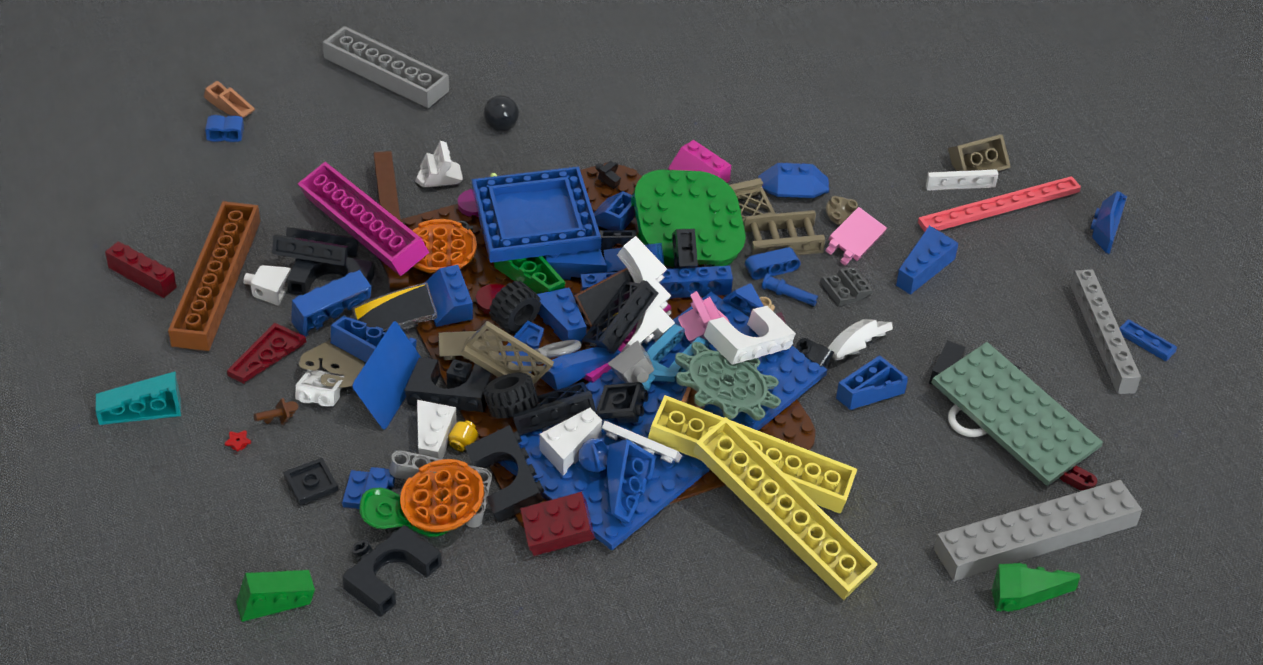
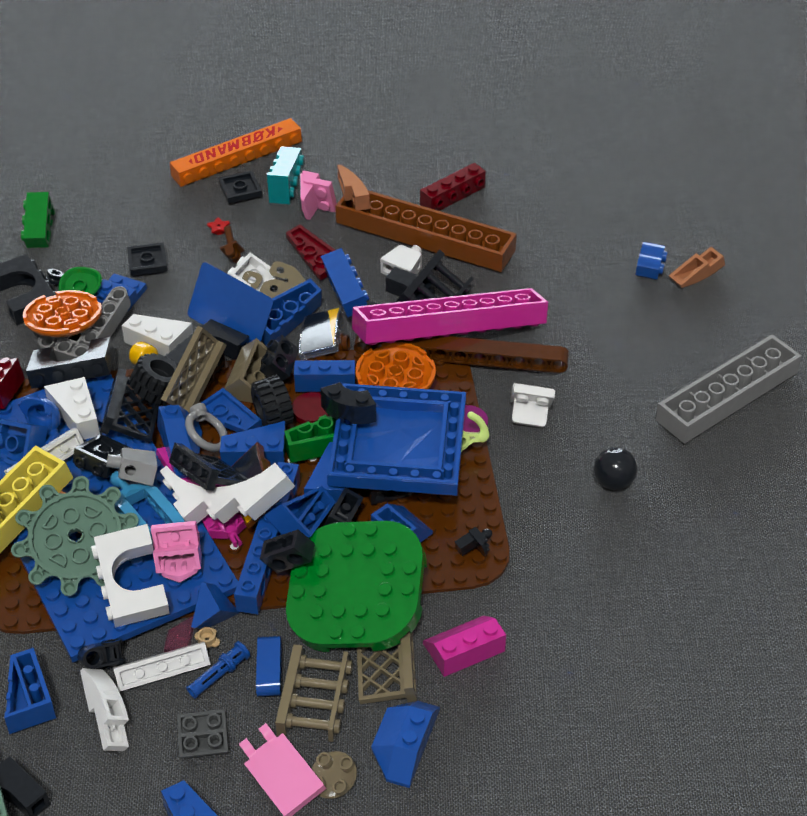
camera: 110 degrees right, 0 degrees up
none -> white plate [113,641,211,692]
none -> orange brick [170,118,302,187]
none -> black plate [218,170,262,204]
none -> black brick [259,335,299,381]
none -> bright pink piece [299,170,337,220]
none -> black brick [320,382,376,424]
none -> nougat slope [337,165,370,211]

